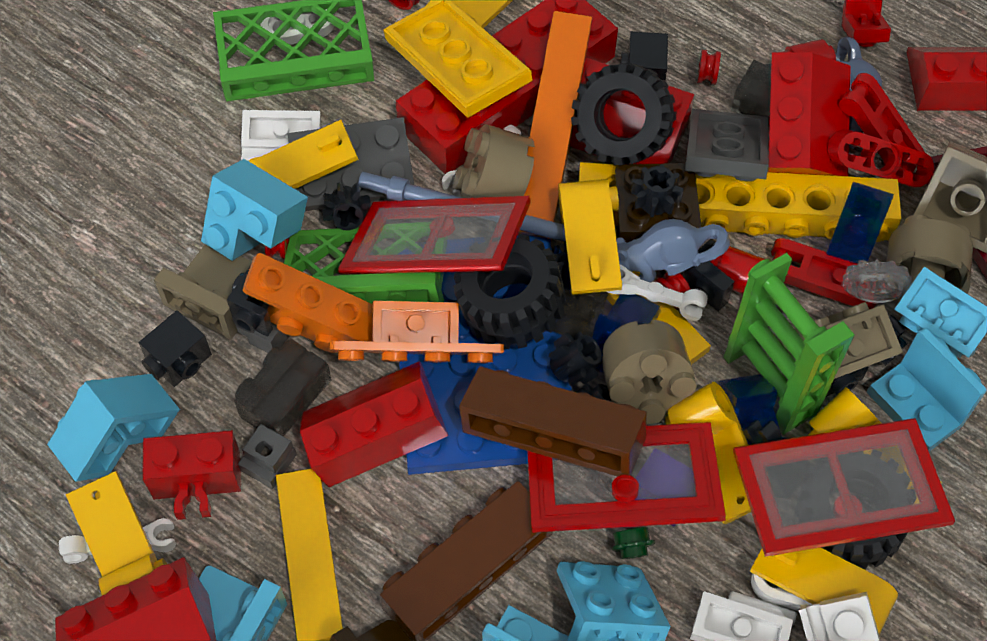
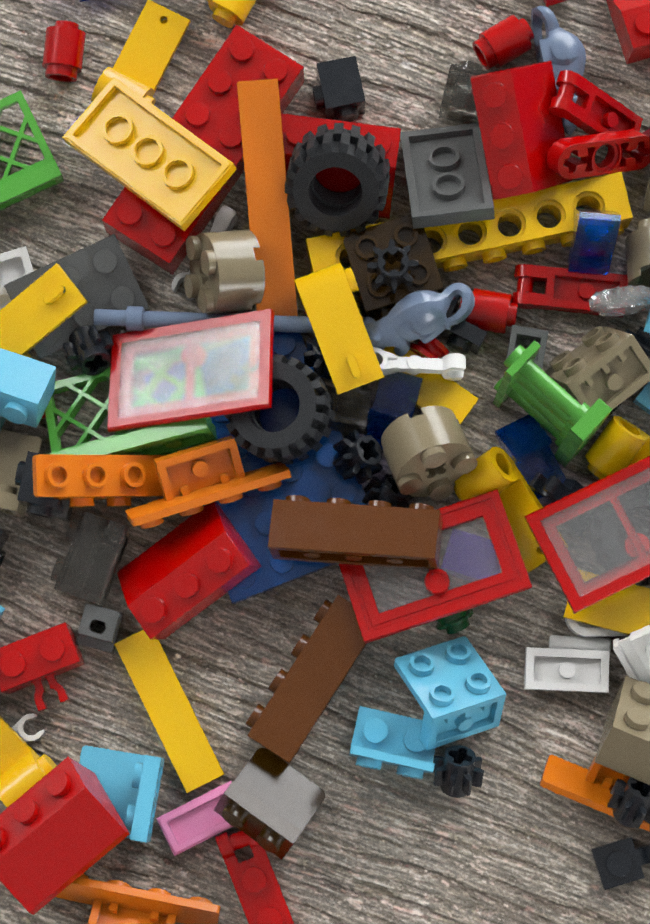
camera: 15 degrees left, 20 degrees up
red bush [697,49,721,85] -> none

